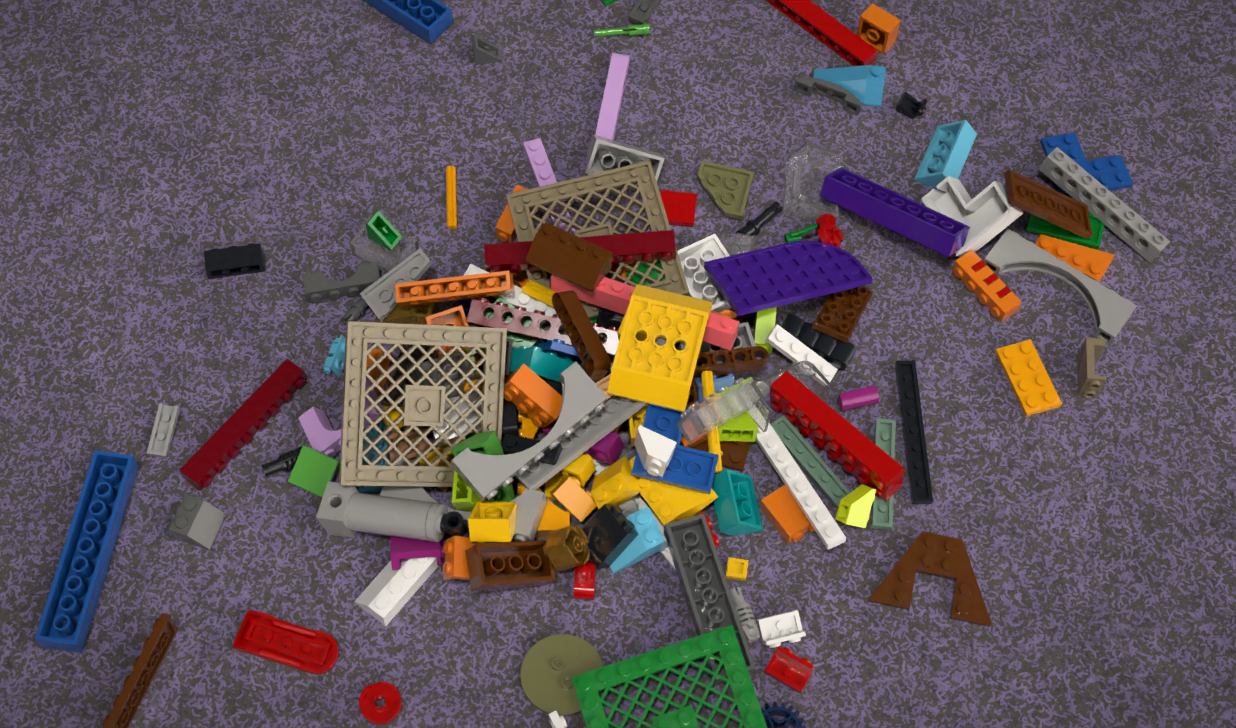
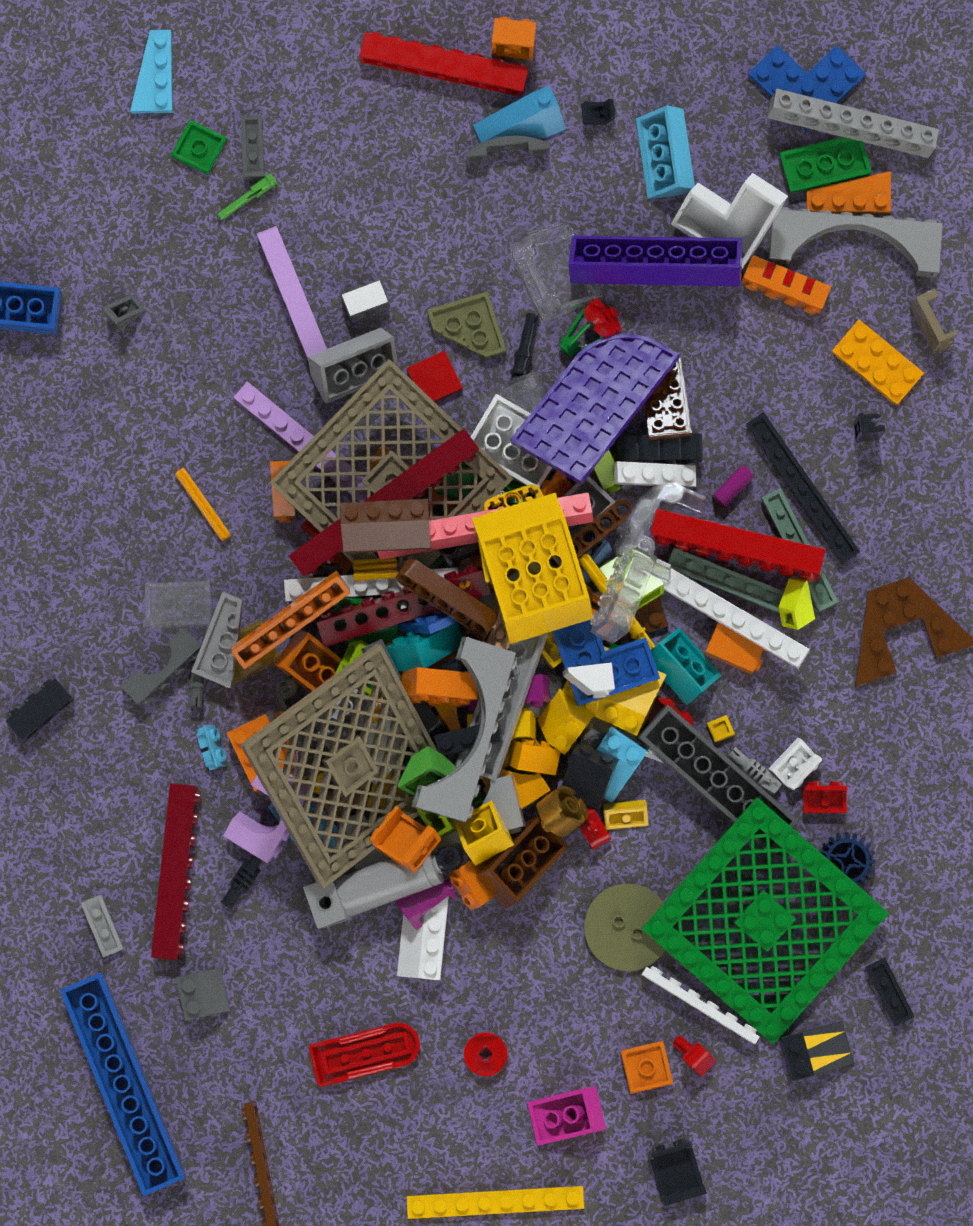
camera: 30 degrees left, 20 degrees up
bright green tile [288,445,340,497] -> none
green slope [365,210,402,250] -> none
reddish brown plate [1004,169,1093,239] -> none
none -> white brick [341,279,390,323]
none -> orange panel [370,806,441,874]
none -> yellow slope [603,800,649,830]
none -> black hinge [853,413,885,443]

